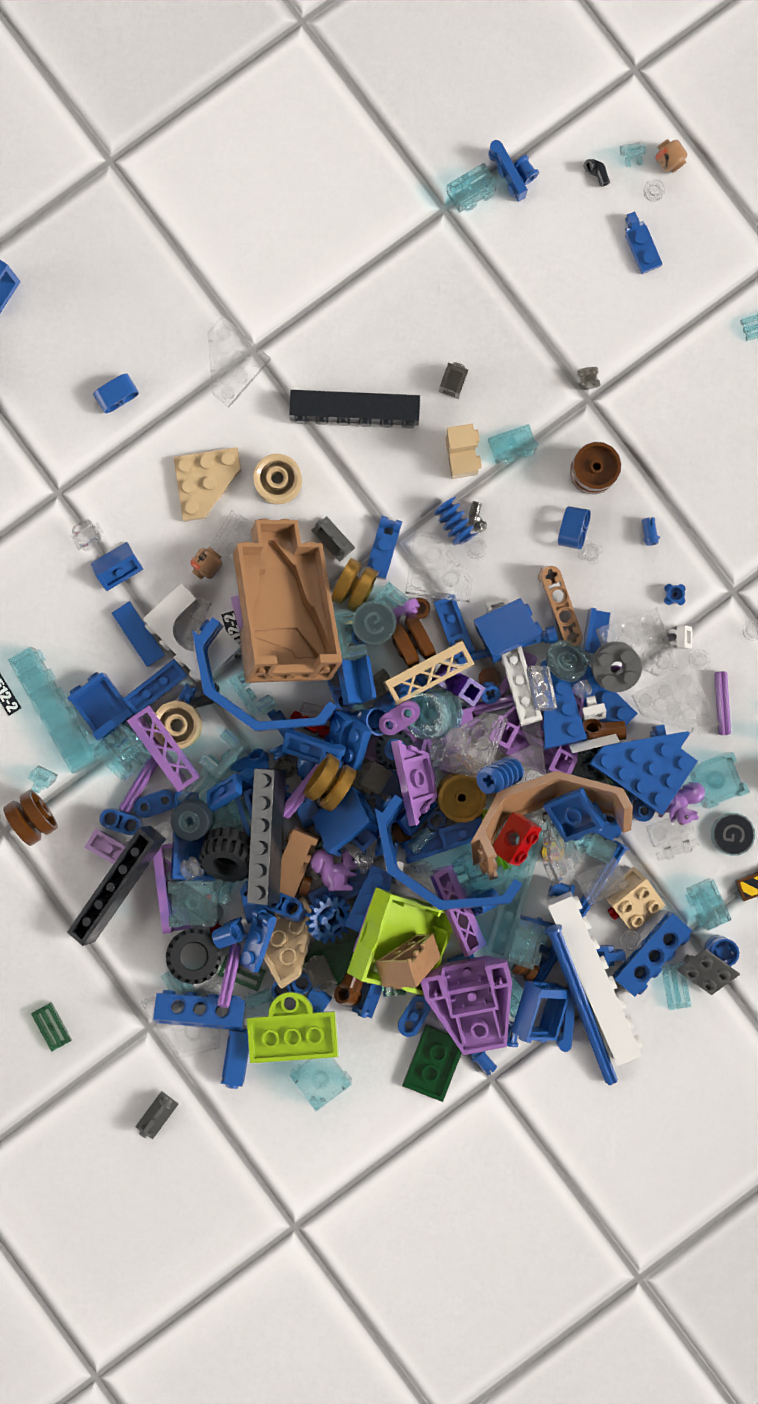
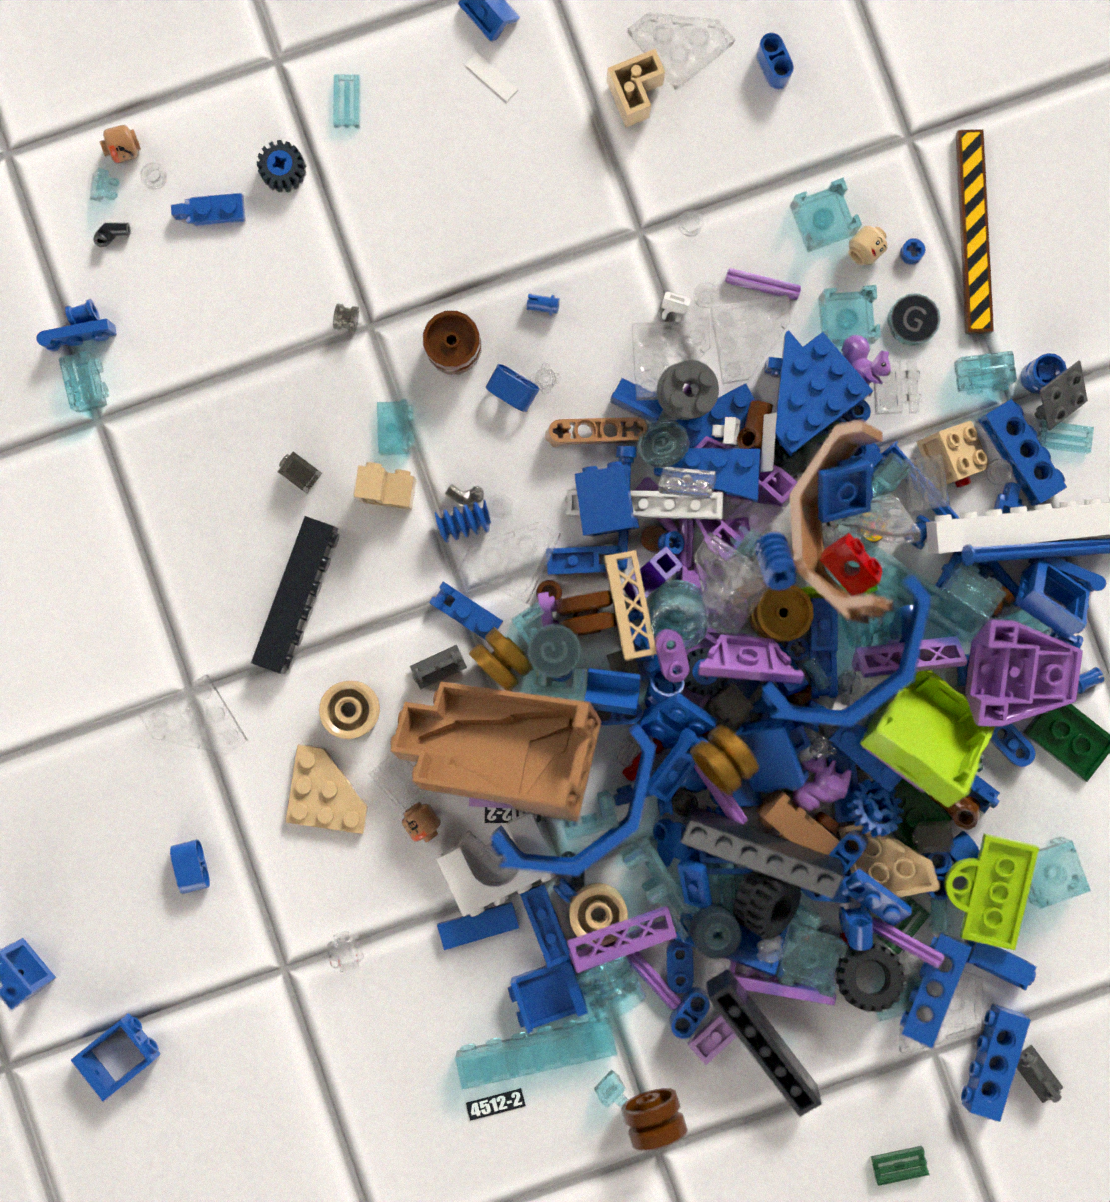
camera: 70 degrees left, 0 degrees up
blue panel [91,542,144,591] -> none
medium nougat wedge [375,933,441,989] -> none
clear hinge [572,680,592,699] -> none
blue plate [664,584,686,606] -> none
none -> black wheel [256,140,306,193]
none -> clear light blue tile [730,526,762,560]
none -> blue brick [961,1003,1031,1122]

